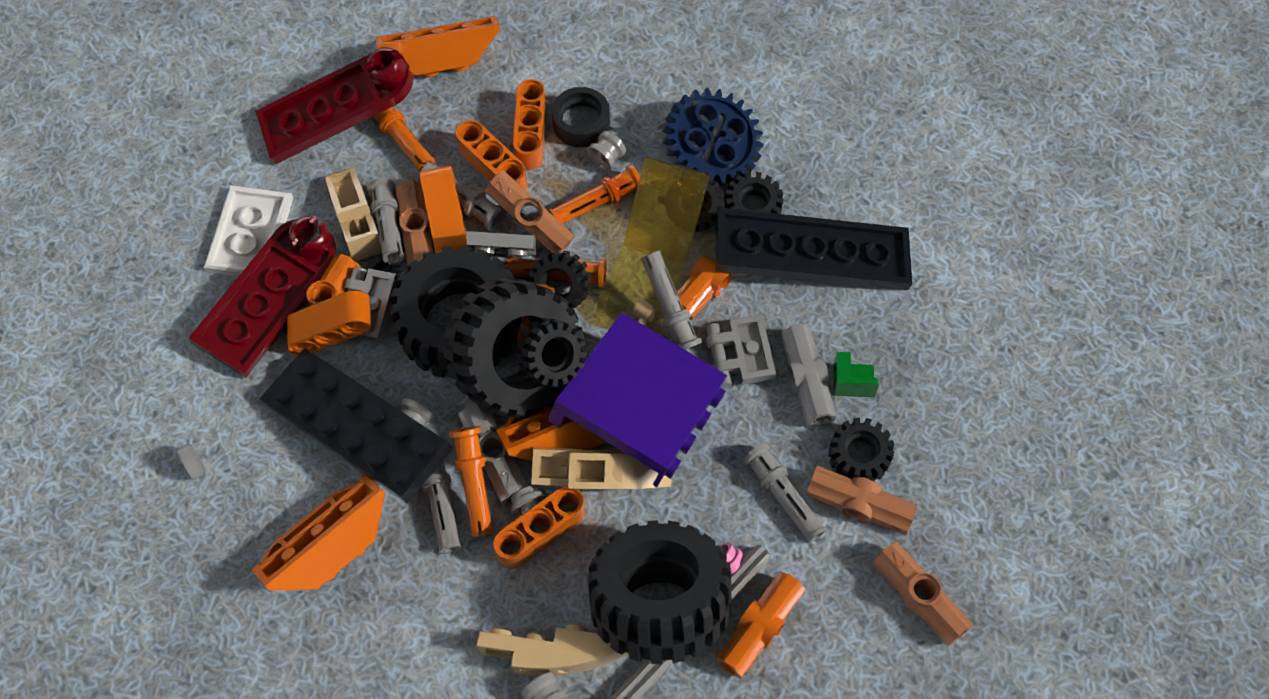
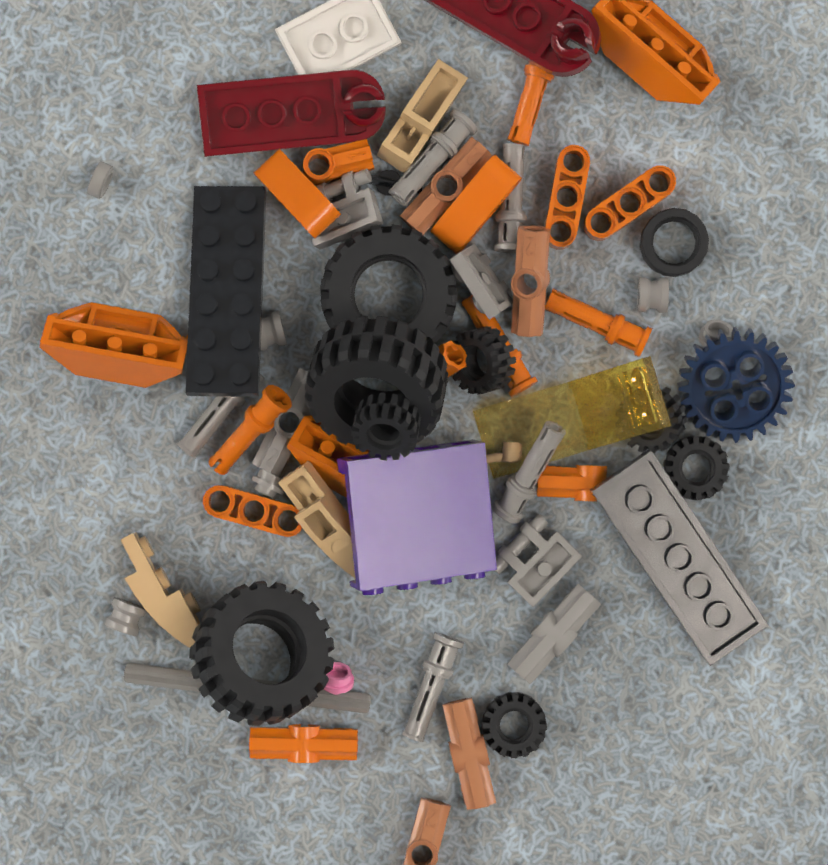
camera: 50 degrees right, 25 degrees up
green panel [833,352,879,397] -> none

